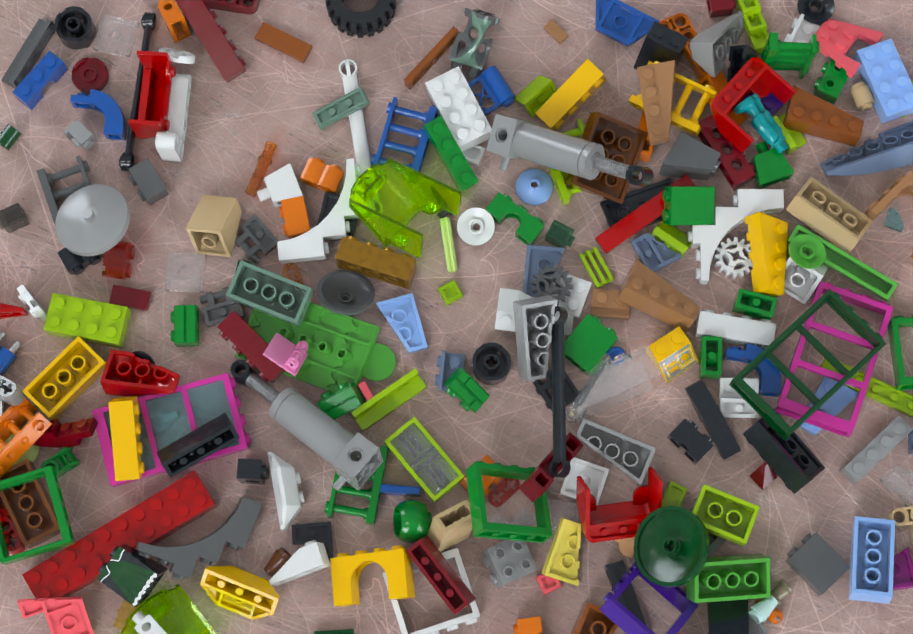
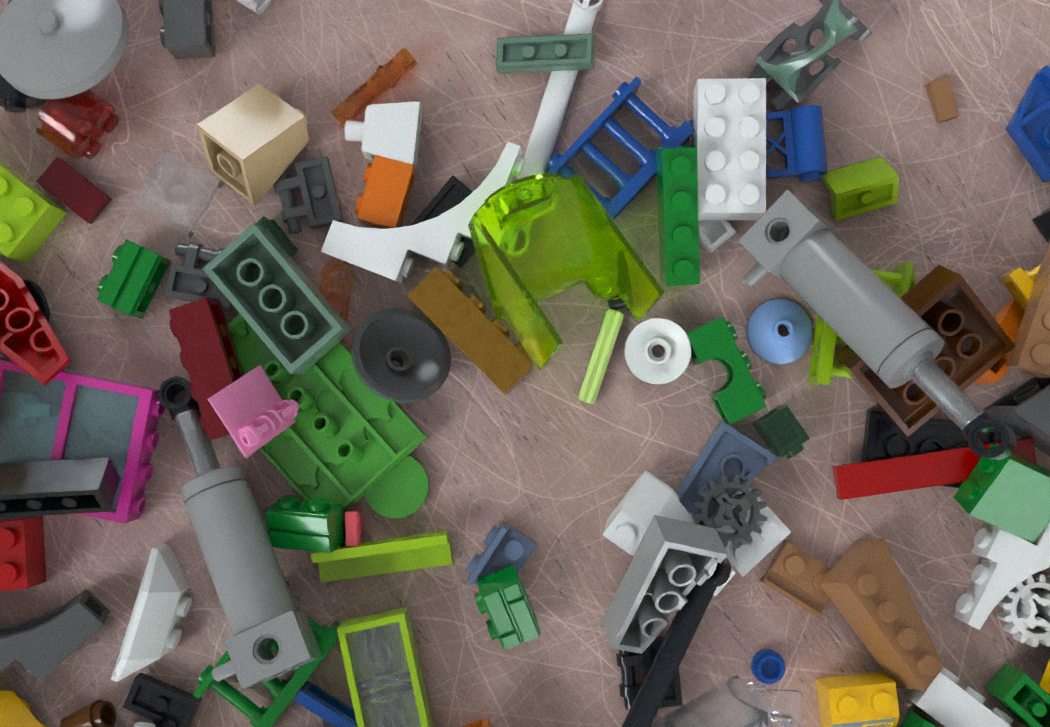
camera: 20 degrees right, 10 degrees up
black brick [236,459,269,485] -> none
orange brick [300,157,344,194] -> none
light blue wing [376,293,428,354] -> none
dark orange tile [404,26,459,89] -> none
lime tile [437,280,464,306] -> none
black brick [472,342,511,385] -> none
yellow wedge [535,59,607,130] -> none
green brick [564,314,618,376] -> none
lime tile [579,247,614,289] -> none
sand blue wing [630,233,682,273] -> none
lime panel [651,220,691,259] -> none

